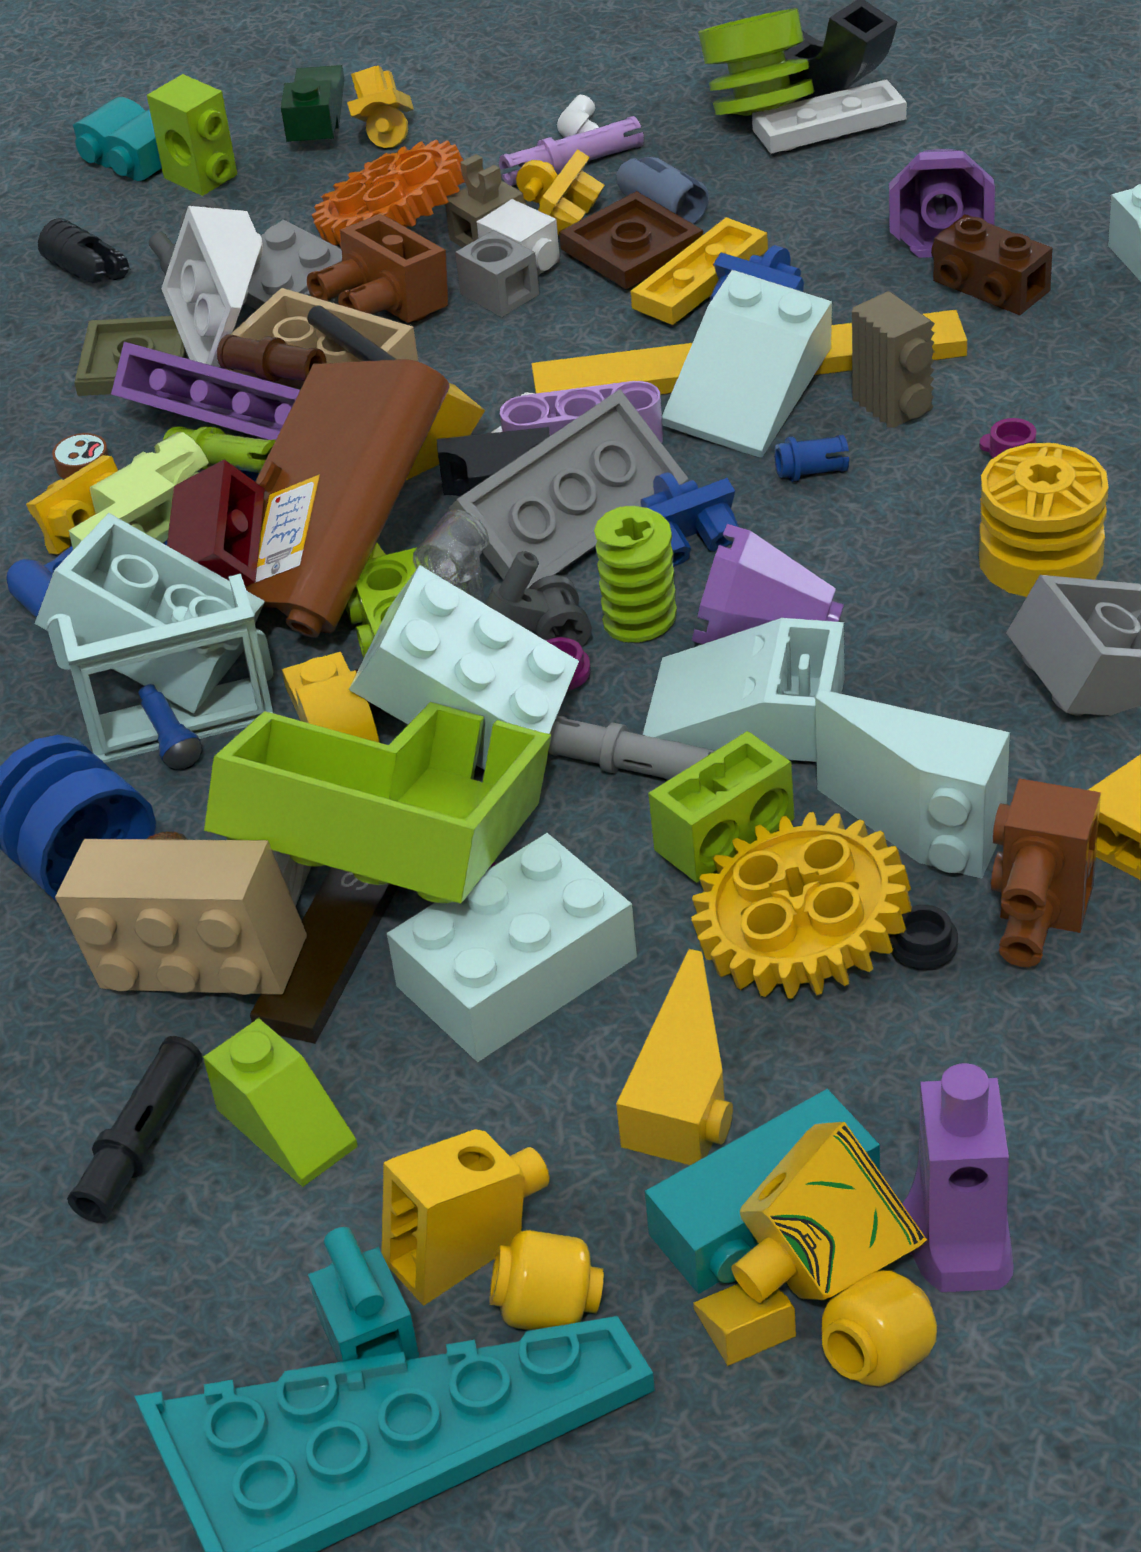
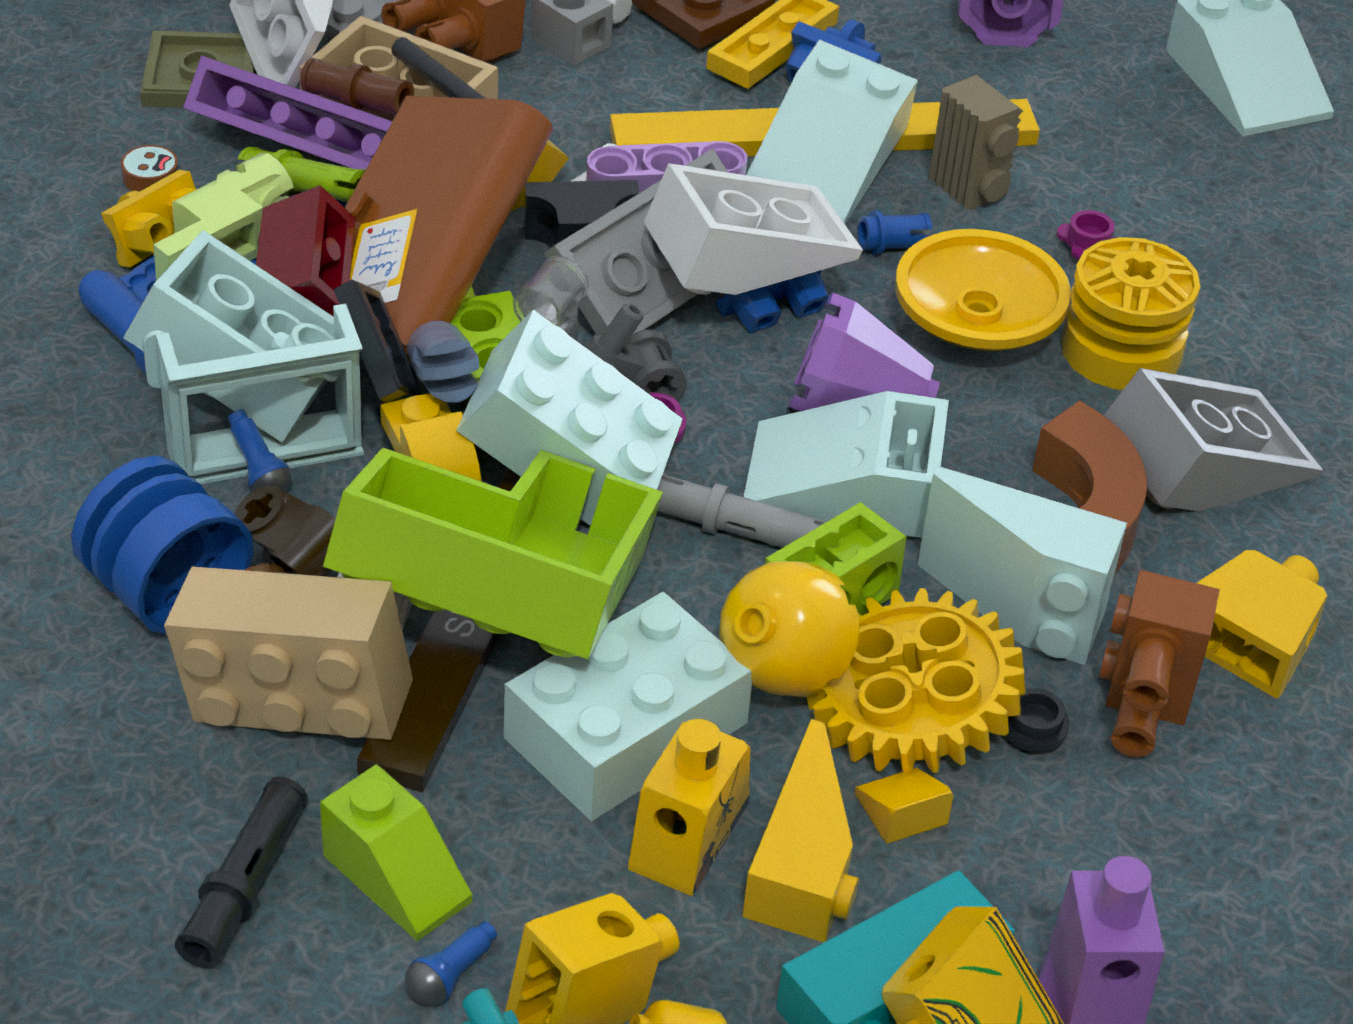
camera: 10 degrees left, 0 degrees up
lime piece [594,506,677,643] -> none
reddish brown brick [931,214,1053,316] -> none
none -> dark brown piece [234,485,336,577]
none -> black plate [333,279,423,403]
none -> blue piece [404,921,497,1008]
none -> sand blue arm [407,321,480,402]
none -> yellow torso [628,719,750,897]
none -> white slope [644,163,863,295]
none -> yellow cylinder [719,561,860,697]
none -> yellow slope [854,767,954,844]
none -> yellow dish [895,229,1071,351]
none -> dark orange arch [1032,400,1147,573]

